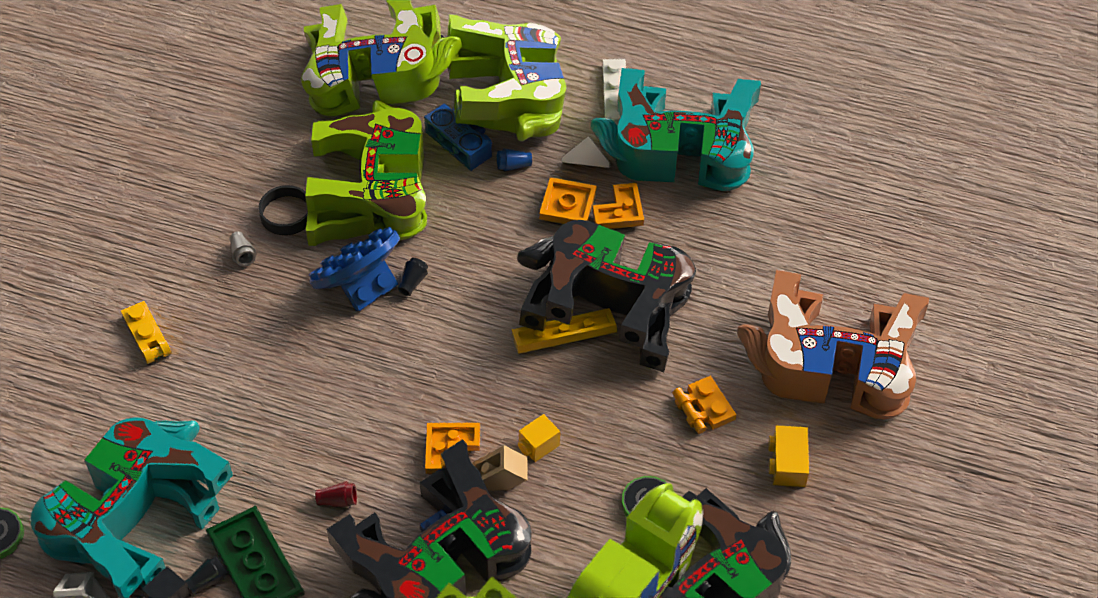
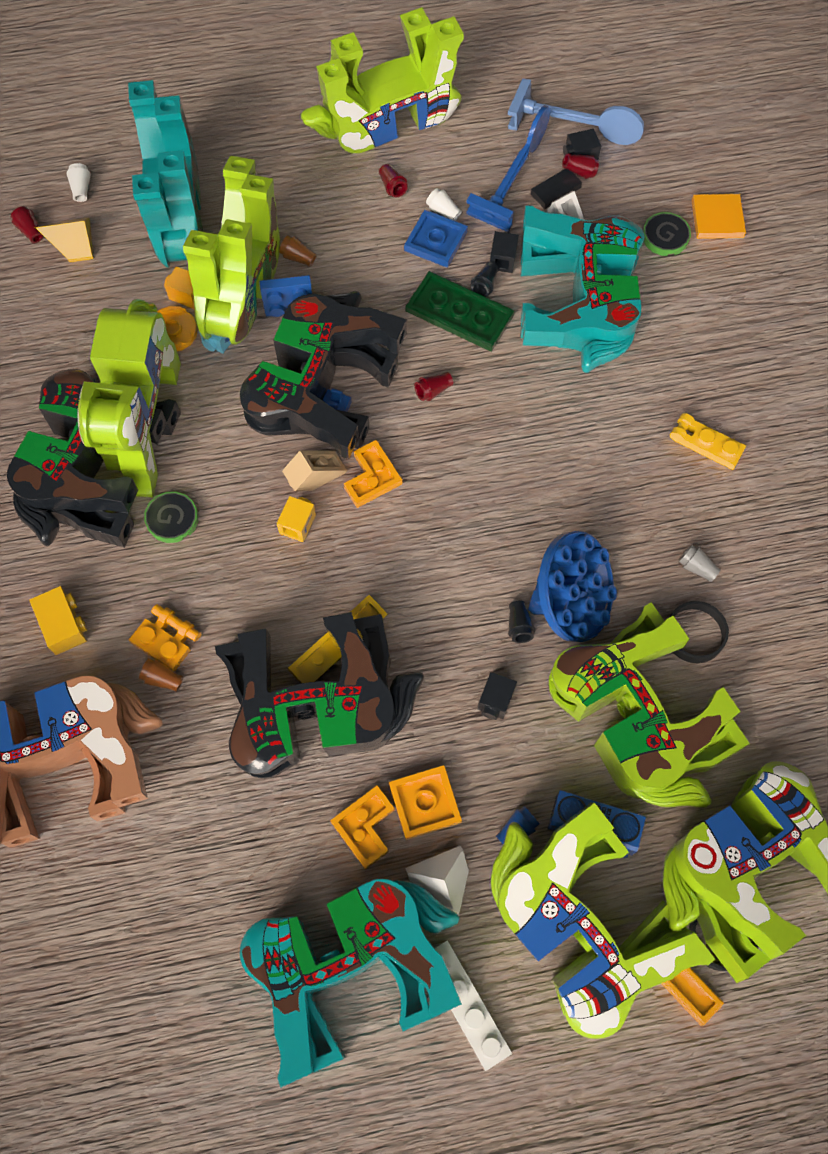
camera: 150 degrees right, 15 degrees up
none -> dark orange cone [139,658,184,692]
none -> black brick [477,672,517,720]

